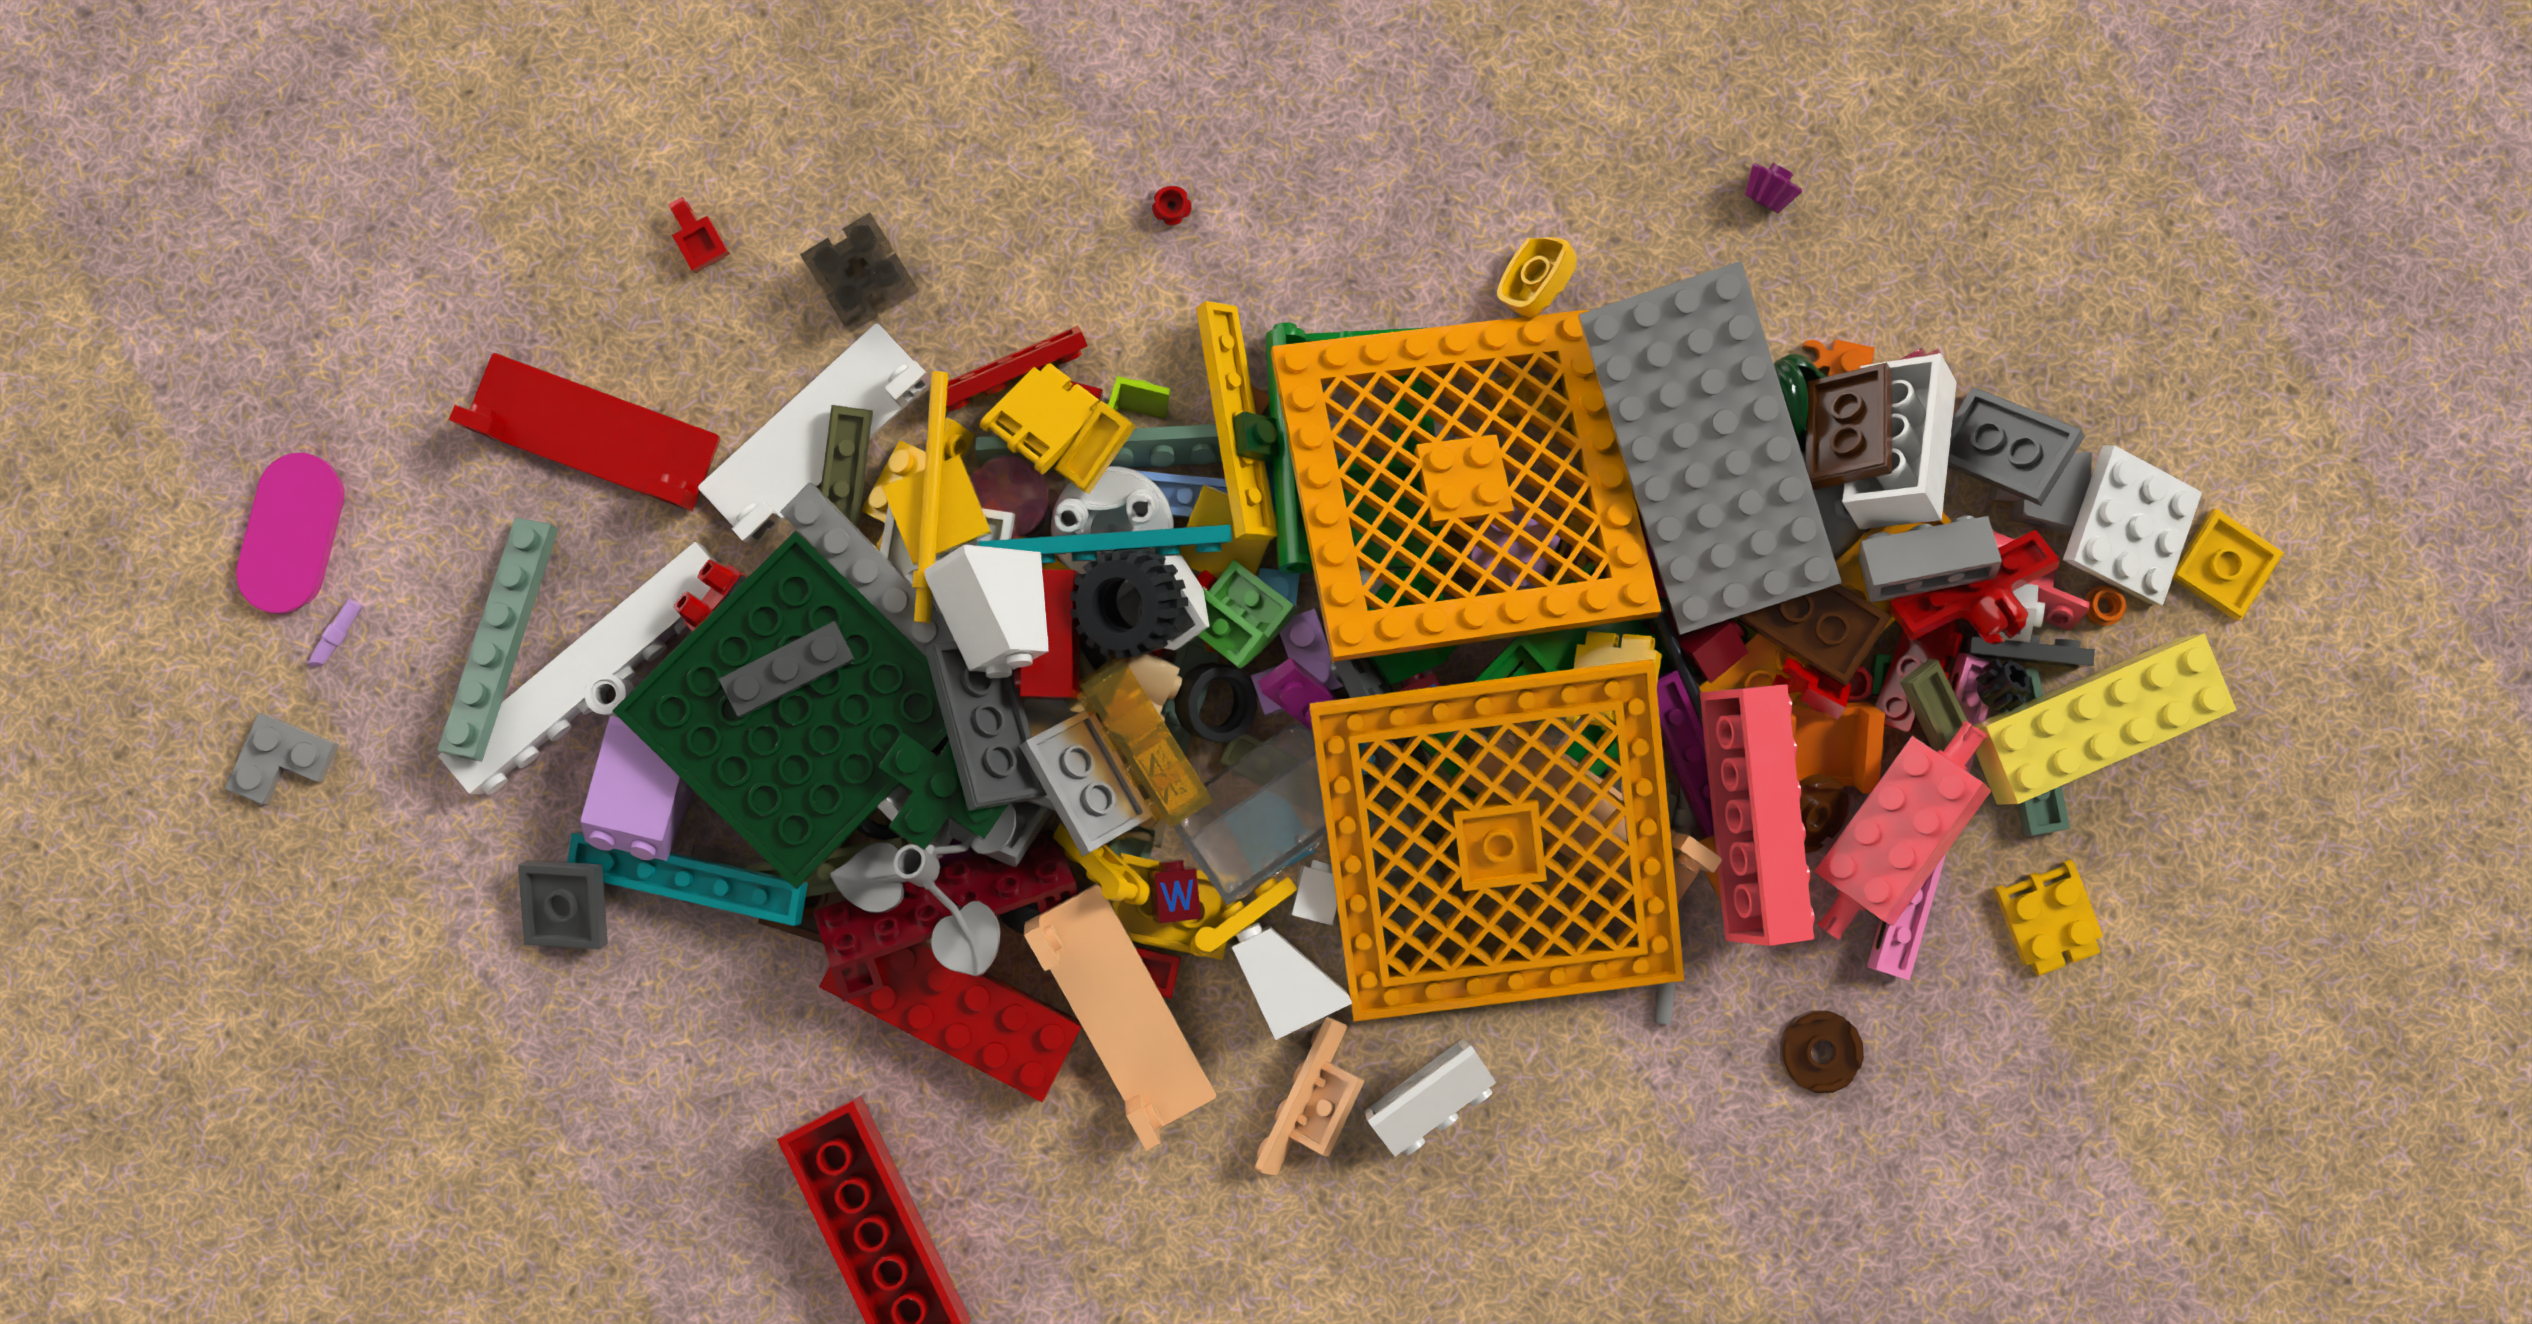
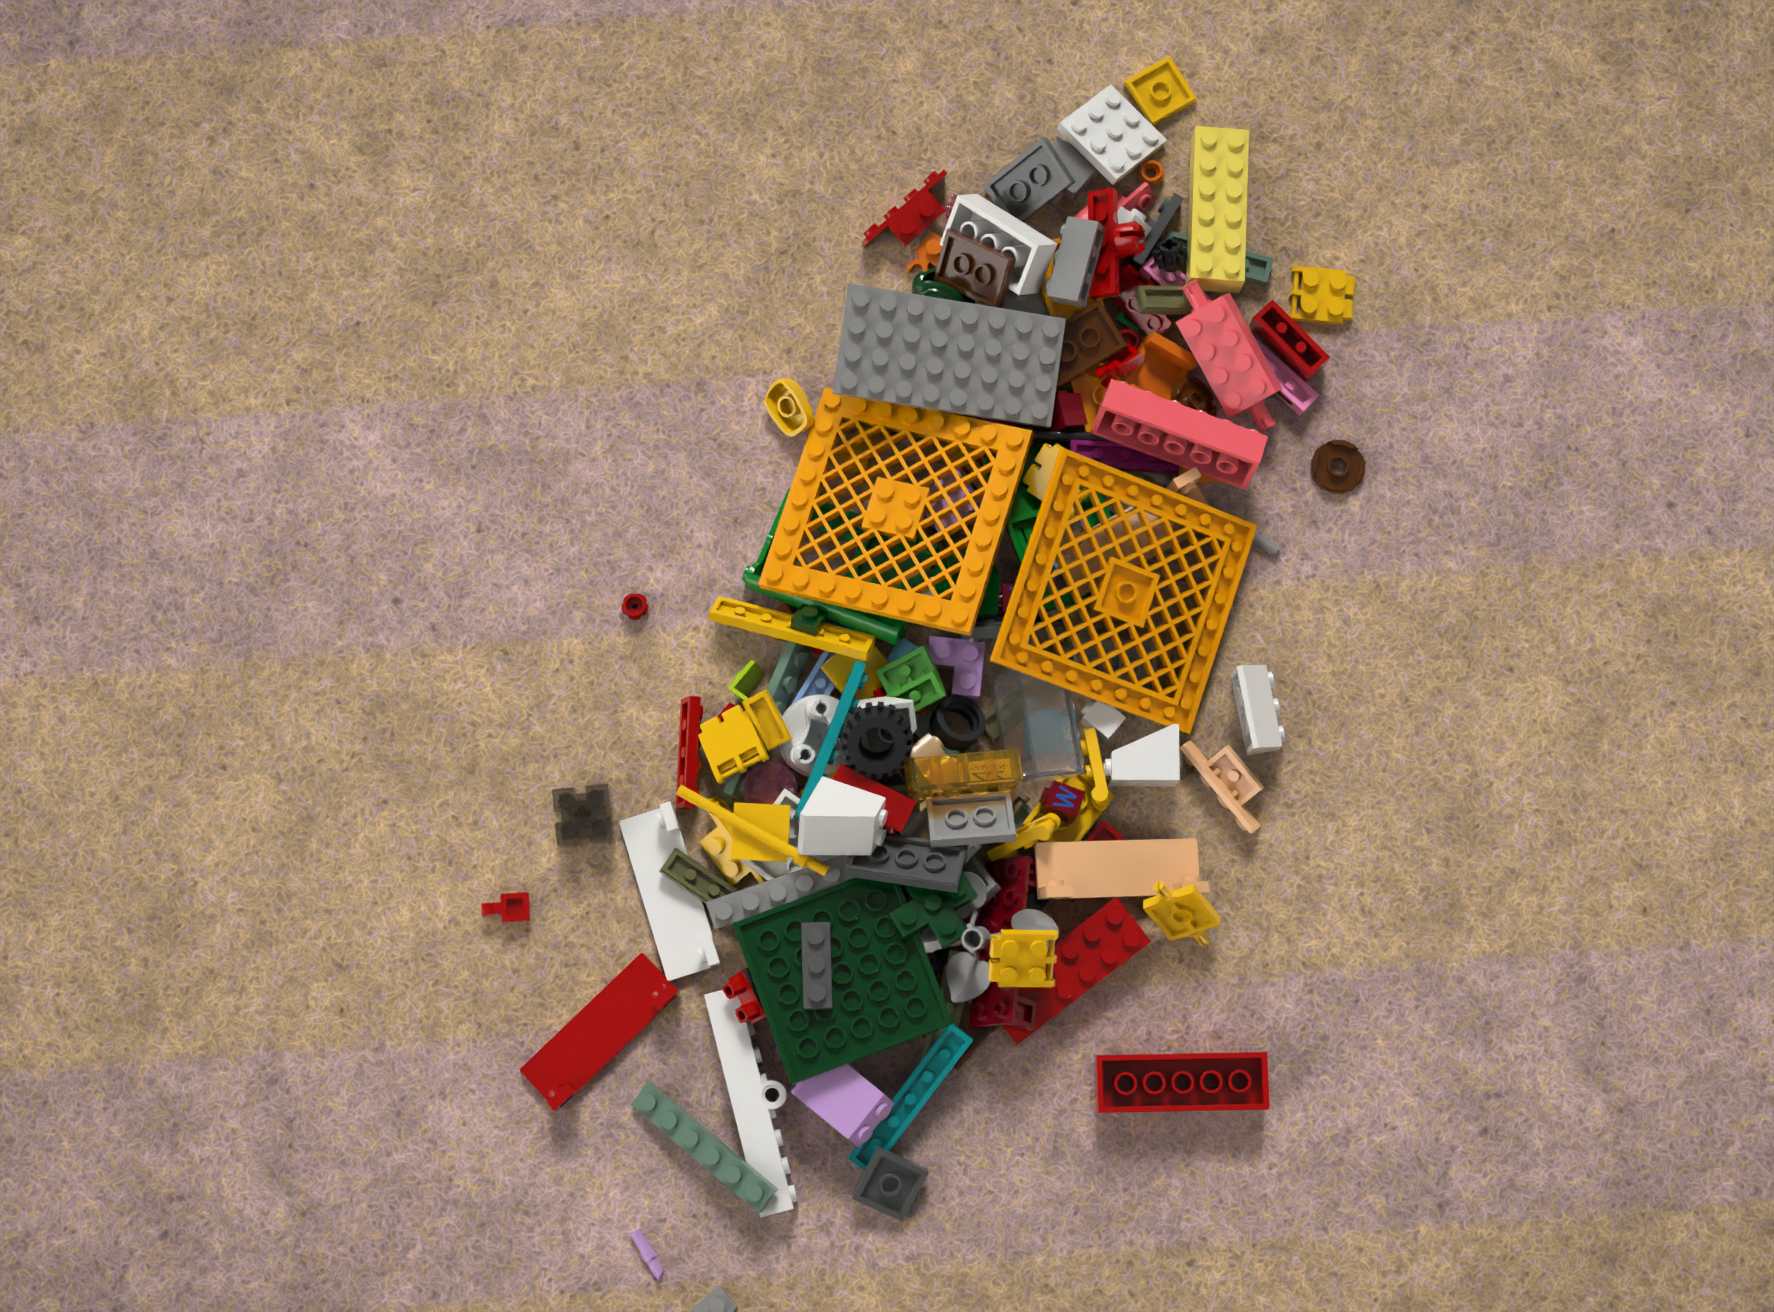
camera: 60 degrees left, 5 degrees down
dark pink tile [236,453,345,614] -> none
magenta plate [1258,657,1342,732] -> none
magenta piece [1745,162,1802,214] -> none
none -> red bracket [862,170,948,248]
none -> yellow plate [988,929,1059,987]
none -> yellow plate [1143,881,1220,946]
none -> red brick [1249,299,1330,383]

